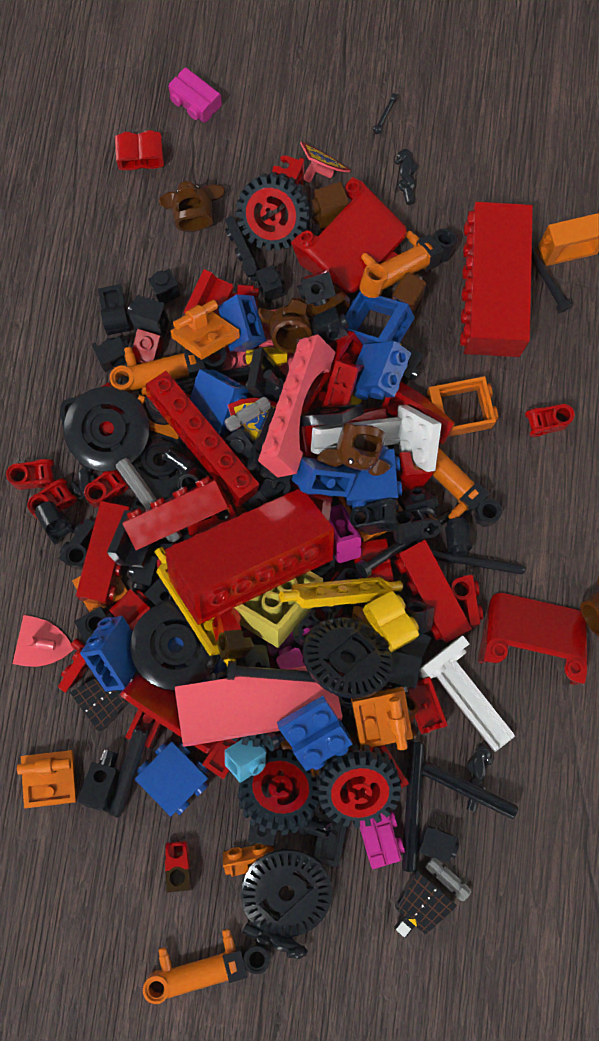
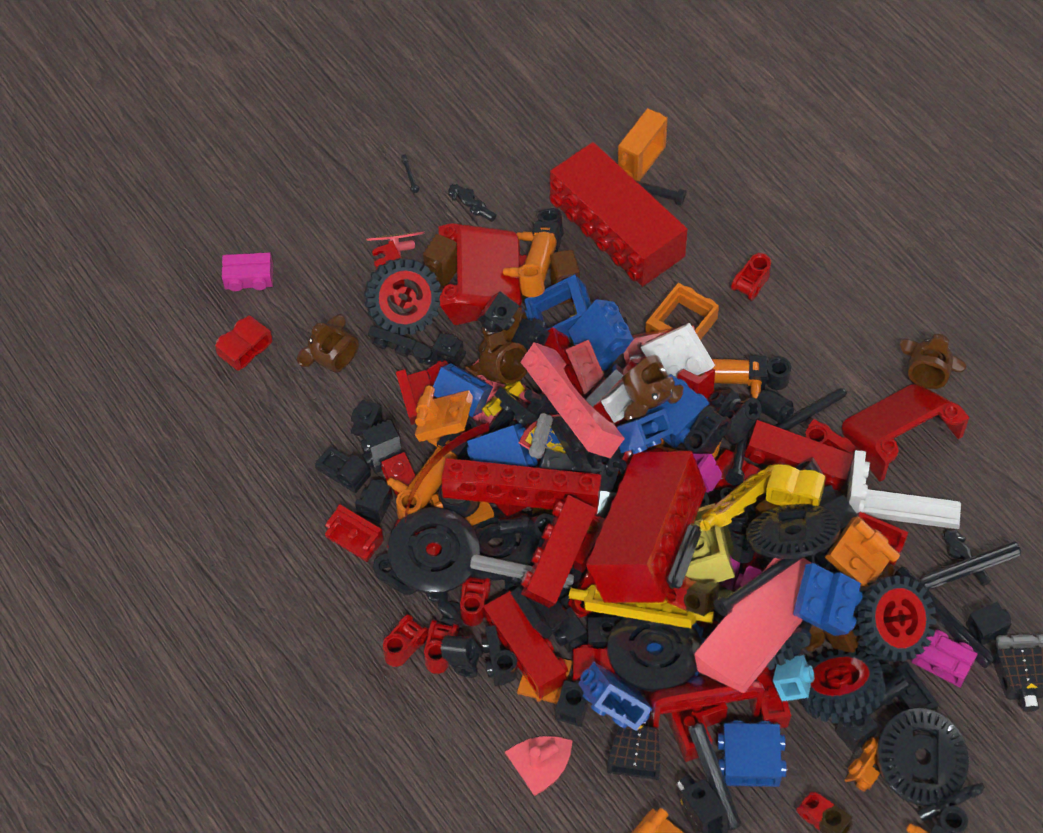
camera: 40 degrees left, 20 degrees down
red plate [58,638,89,693] -> none
none -> red hinge [325,504,384,562]
none -> red sticker [405,422,489,523]
none -> black axle [666,524,701,589]

